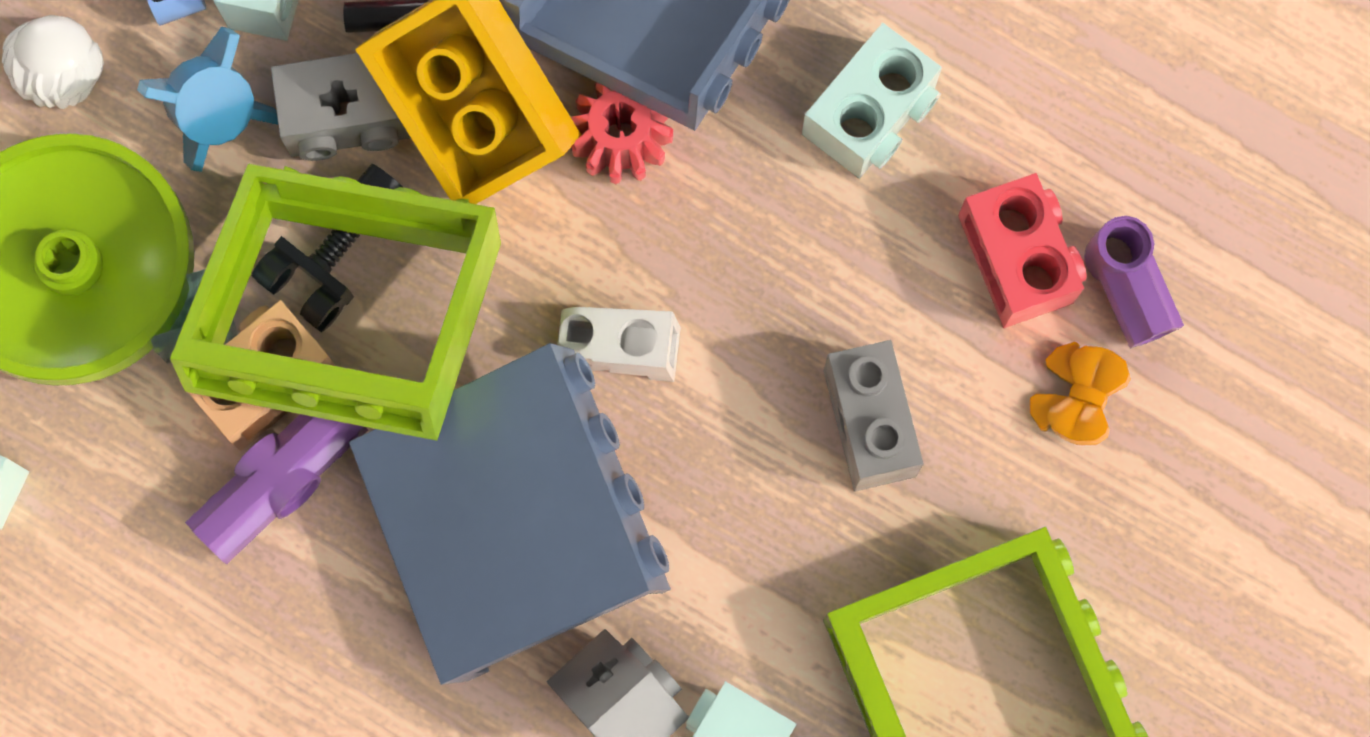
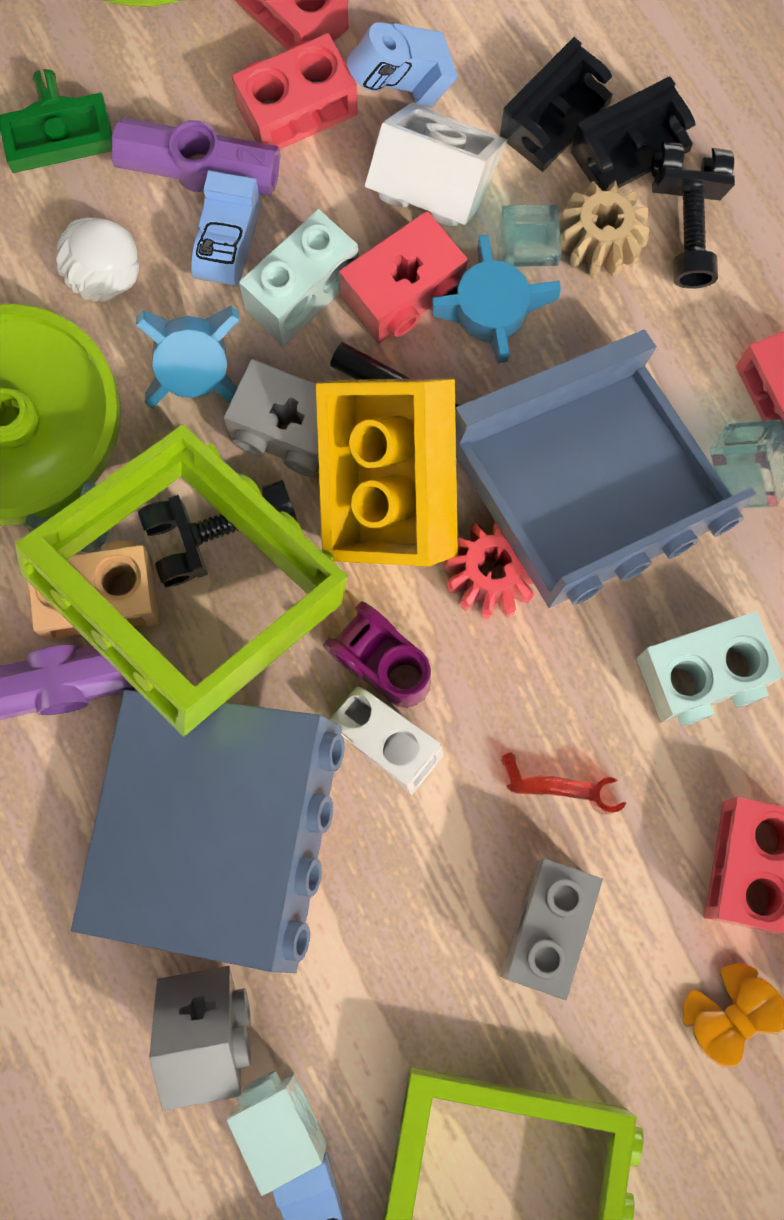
camera: 30 degrees right, 0 degrees up
none -> magenta piece [323,601,431,708]
none -> clear red piece [501,752,626,815]

